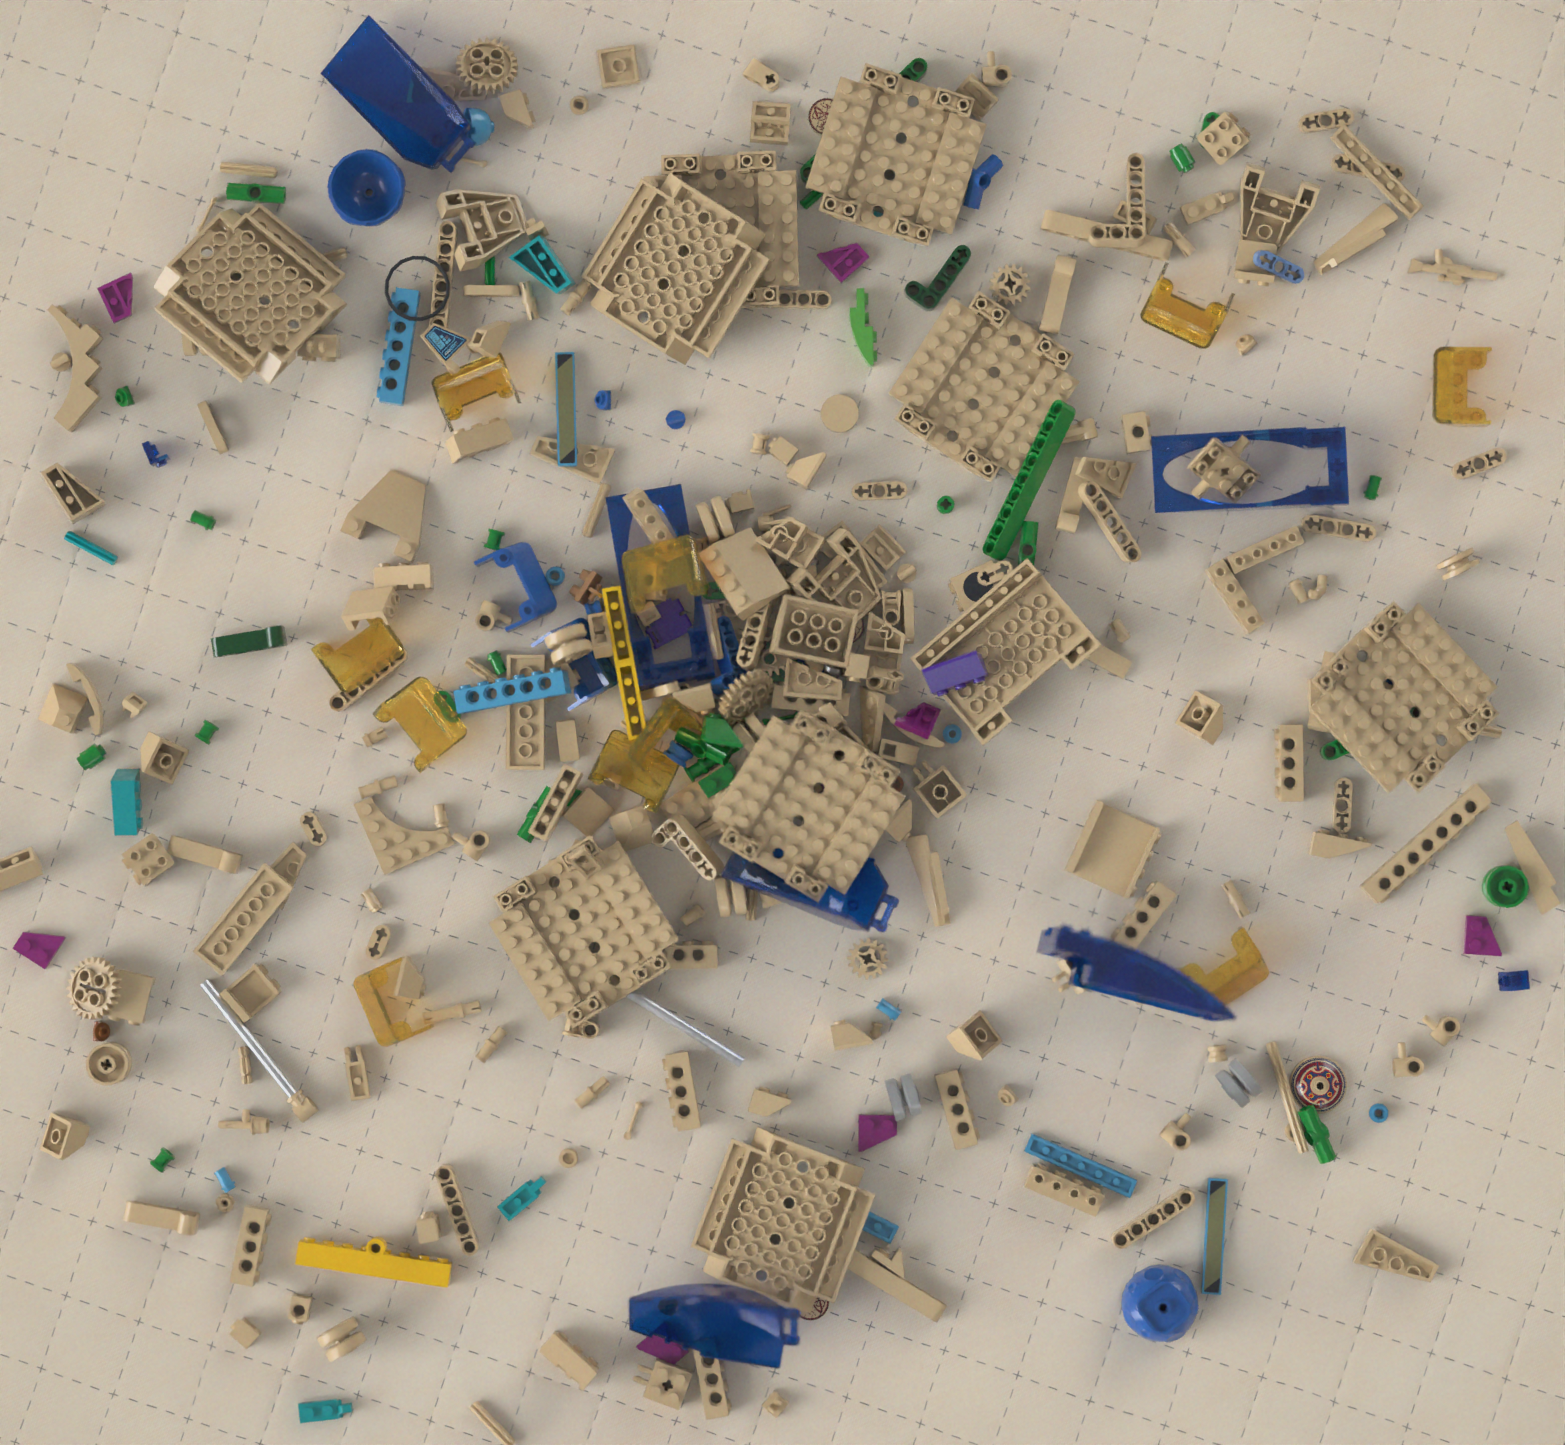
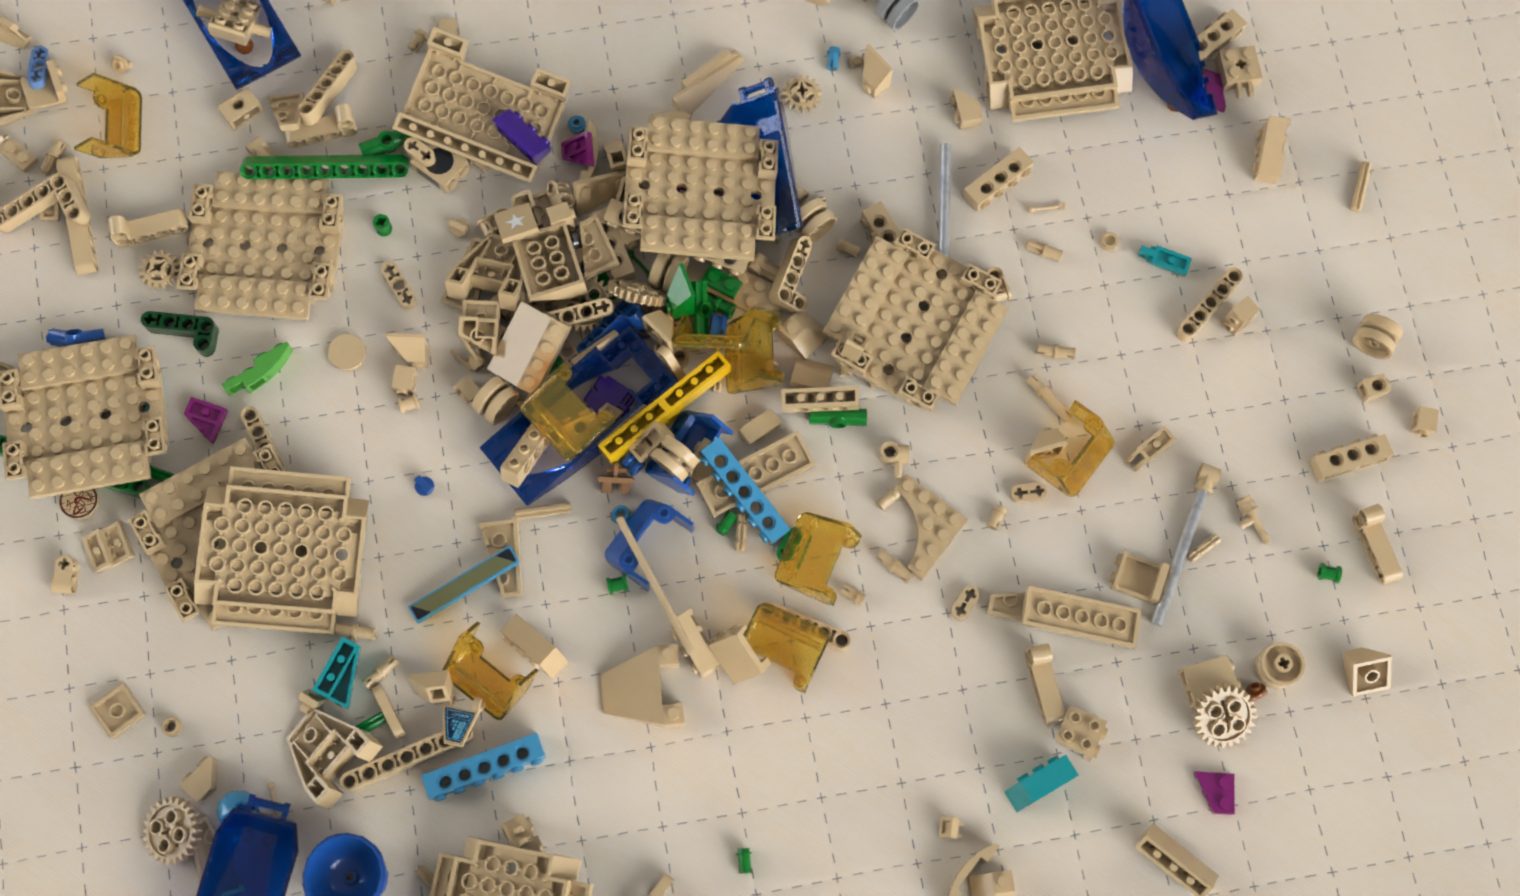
camera: 120 degrees left, 15 degrees down
green brick [77,743,107,771] -> none
tan slope [140,731,189,785] -> none
green bush [195,720,219,745] -> none
dark green beam [211,625,287,658] -> none
dark azure pin [214,1167,235,1193] -> none
tan plate [216,1193,235,1212] -> none
yellow hinge [295,1237,453,1288] -> none
teal hinge [298,1399,353,1423] -> none
black piece [385,256,450,321] -> none
tan piece [475,600,513,631] -> none
blue plate [595,390,611,410] -> none
magenta wing [858,1114,897,1152] -> none
tan plate [860,524,906,571] -> none
tan beam [901,588,914,644] -> none
tan hinge [912,760,967,819] -> none
none -> tan tile [494,203,539,244]
none -> tan piece [616,516,695,655]

